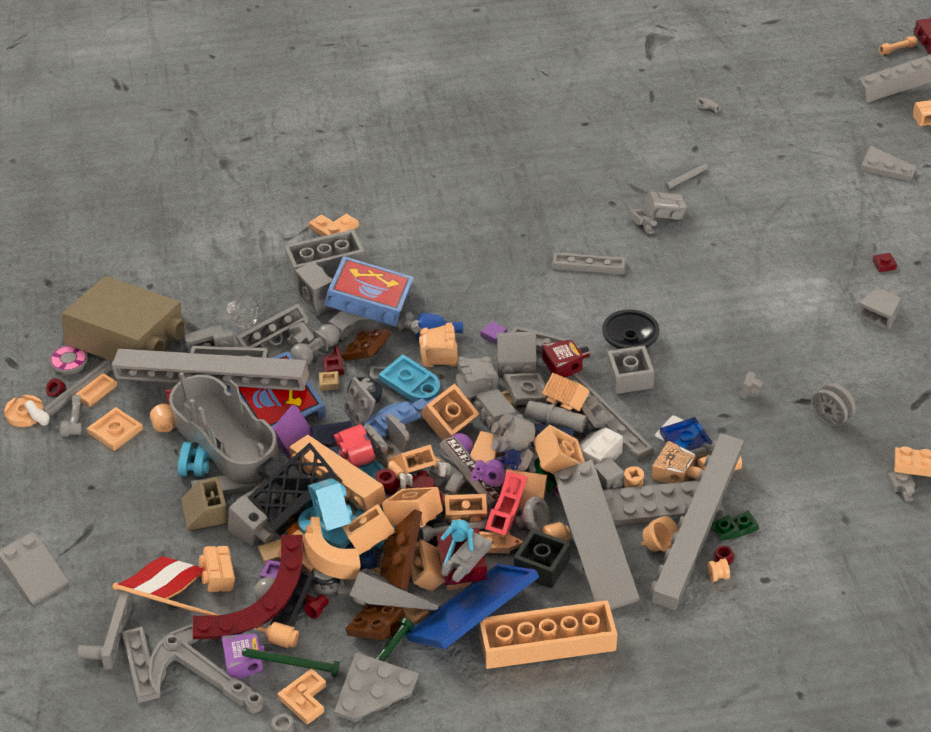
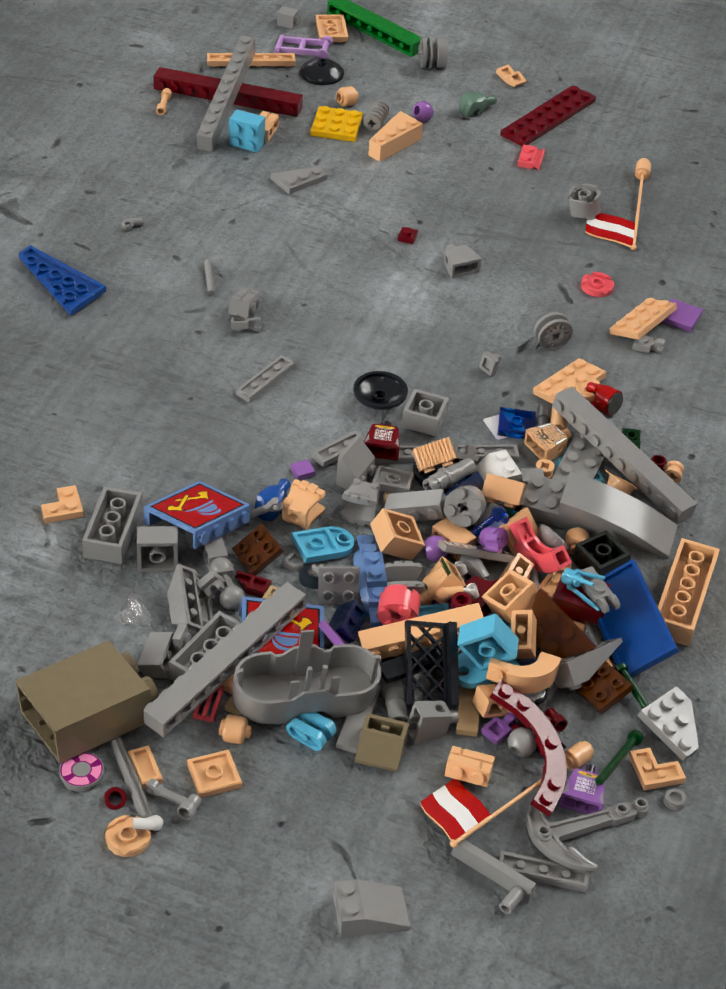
camera: 65 degrees left, 0 degrees up
none -> blue wing [19,245,106,316]
none -> medium azure brick [229,109,265,153]
none -> light nougat plate [533,358,623,416]

